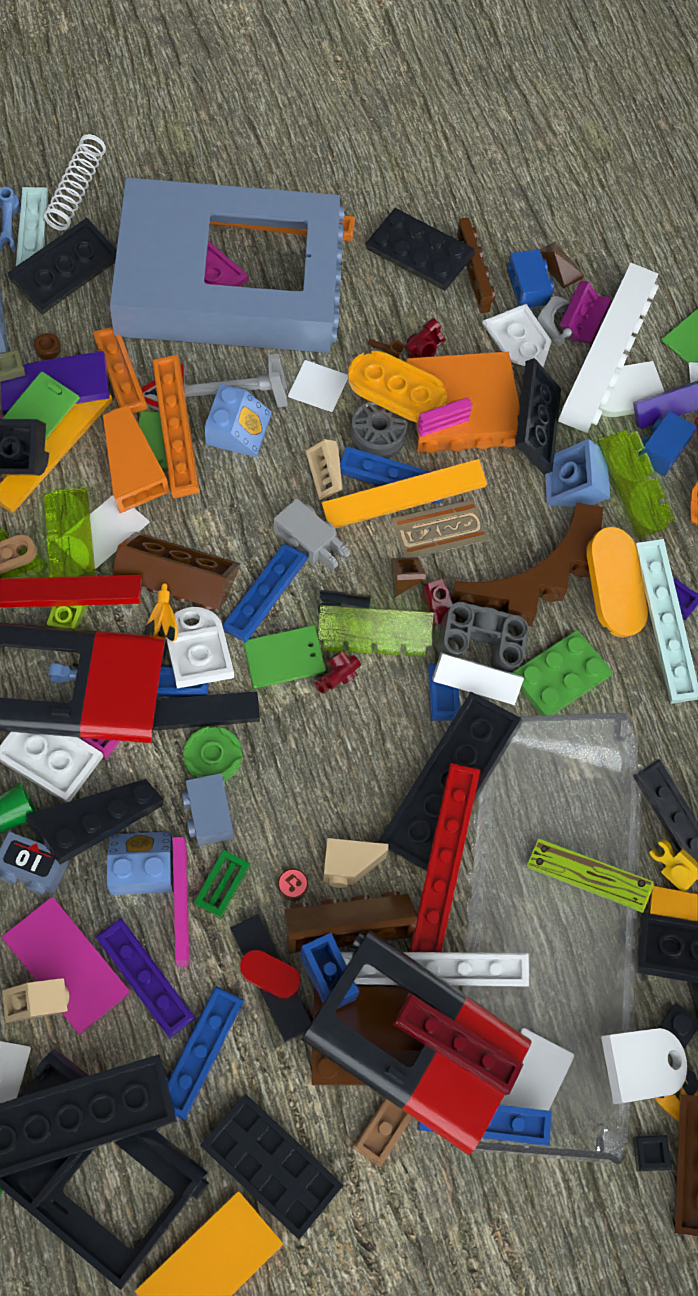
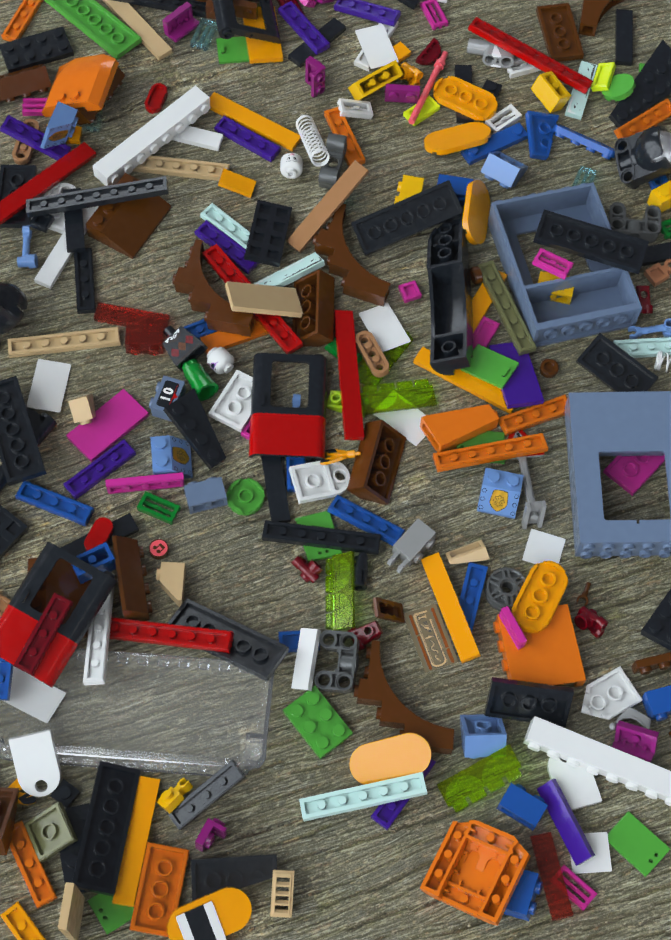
camera: 90 degrees right, 0 degrees up
lime tile [527,838,654,913] -> none
none -> black tile [262,520,381,555]

